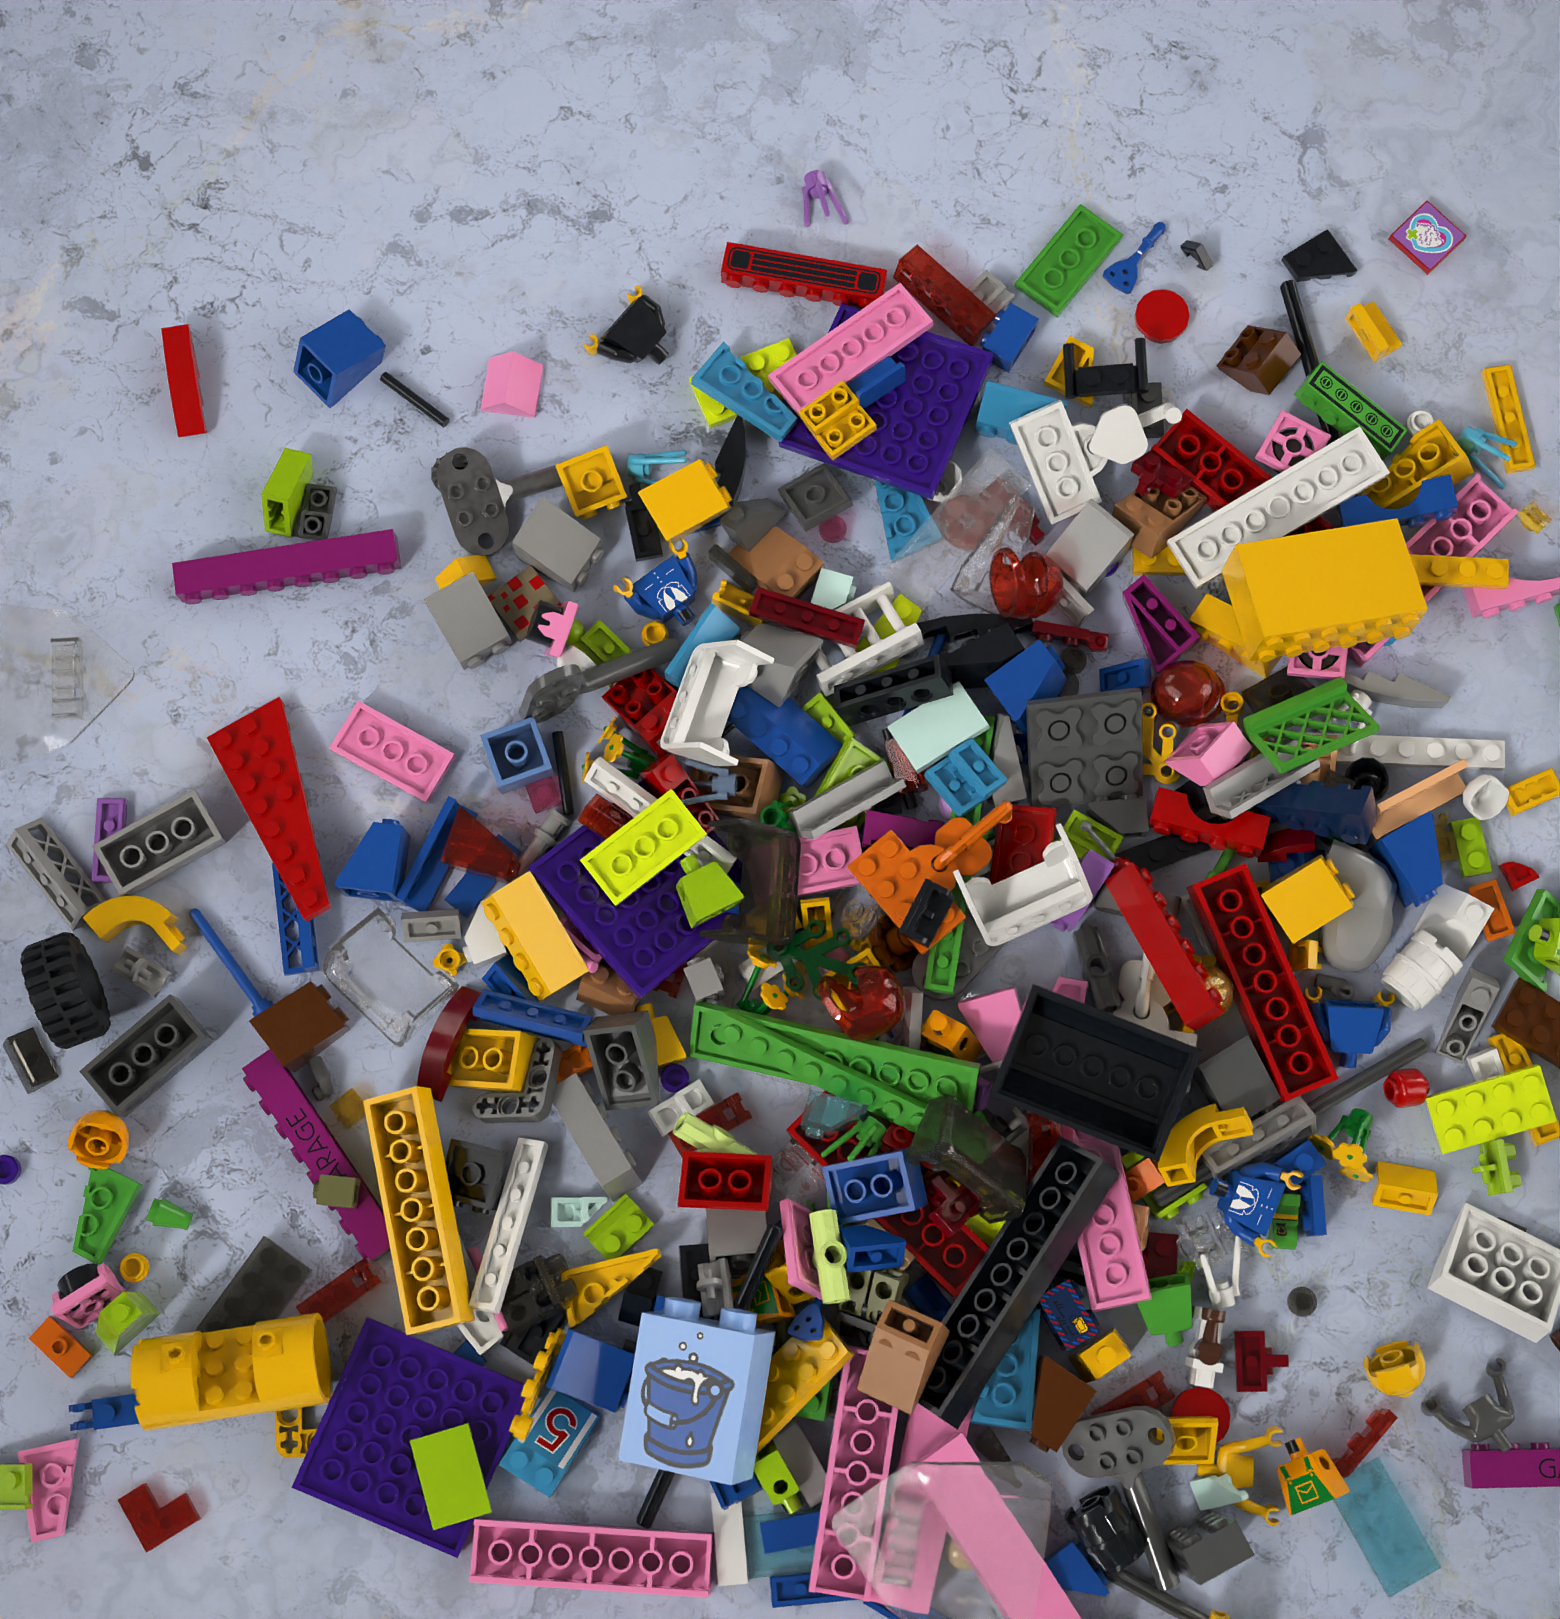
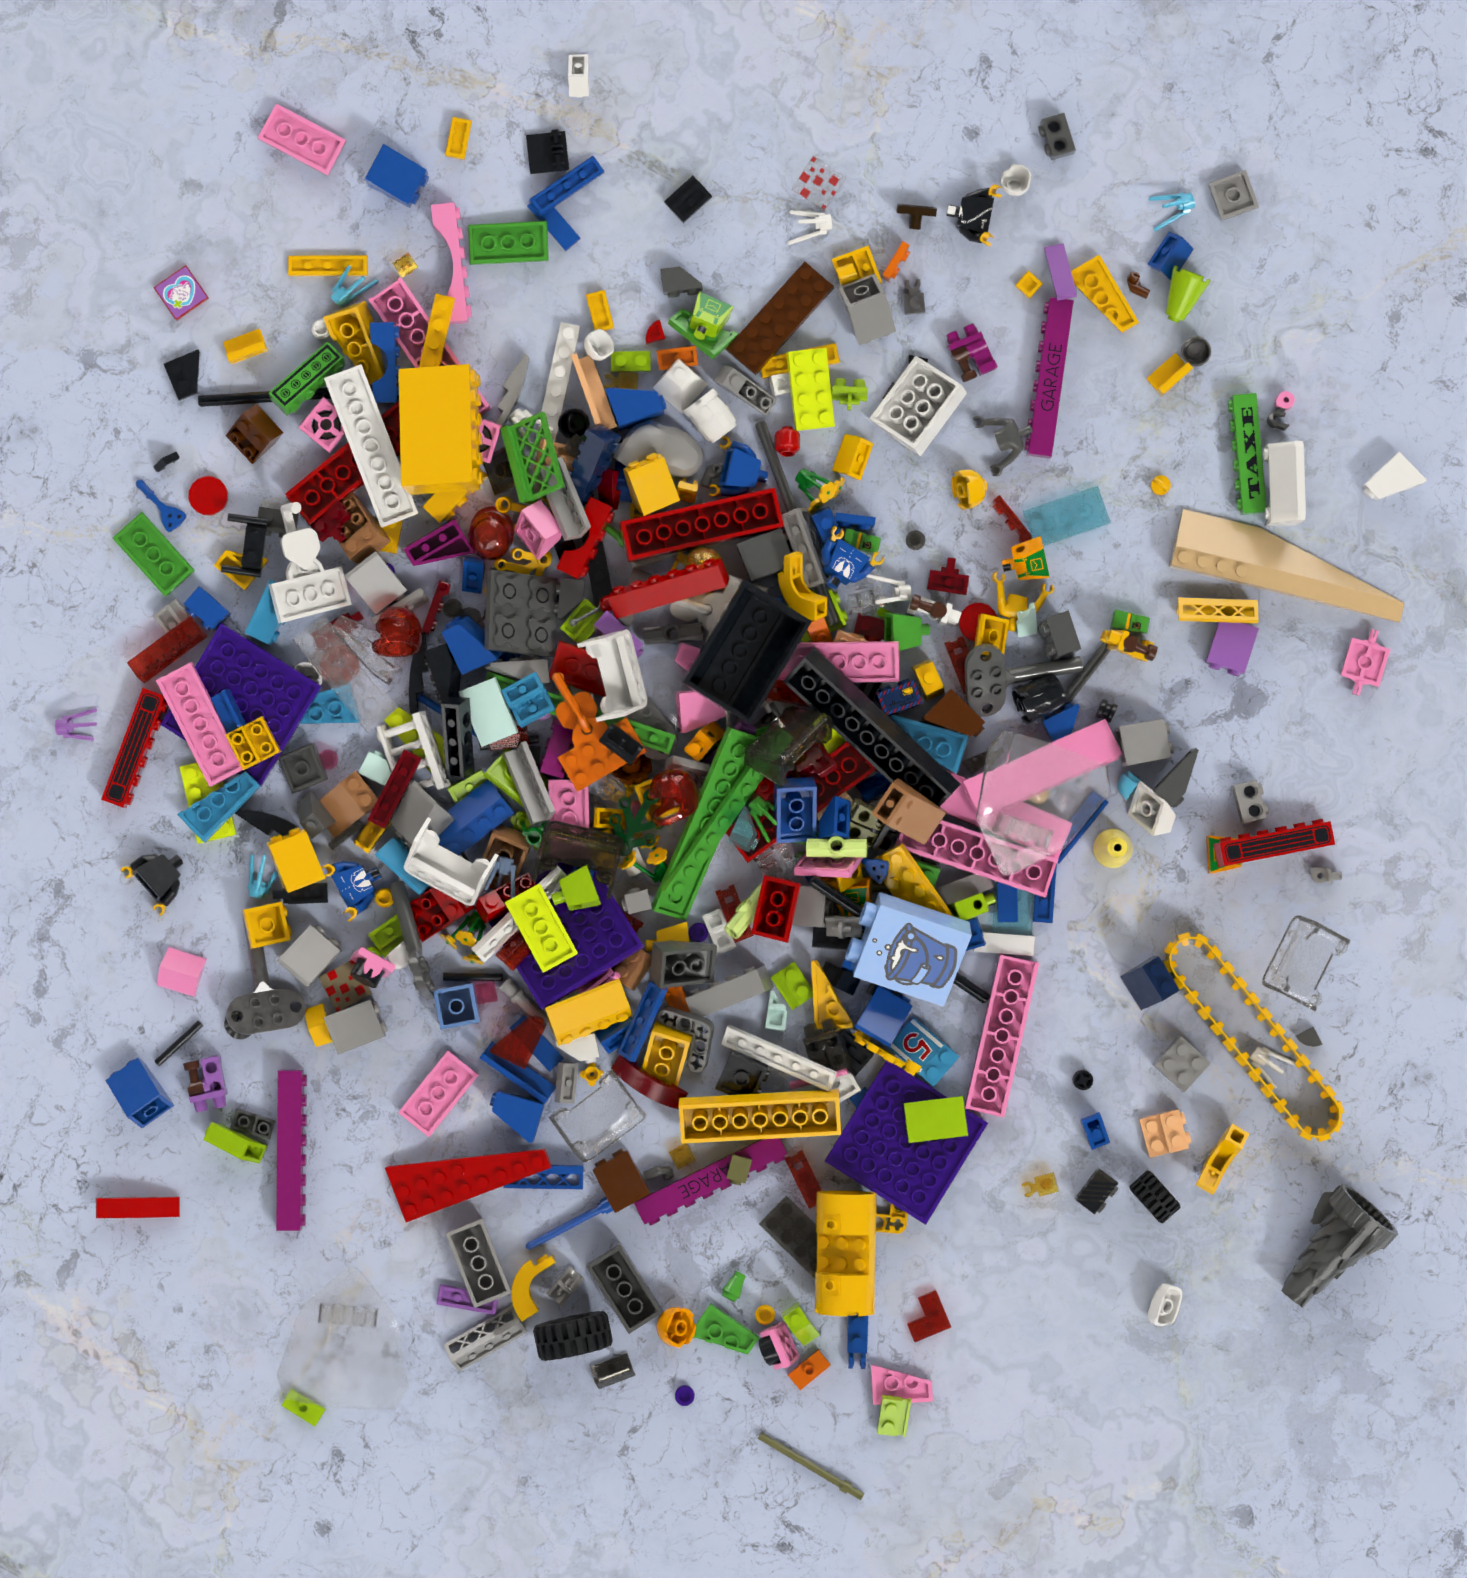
camera: 85 degrees left, 10 degrees up
none -> medium lavender hips [183,1055,228,1113]

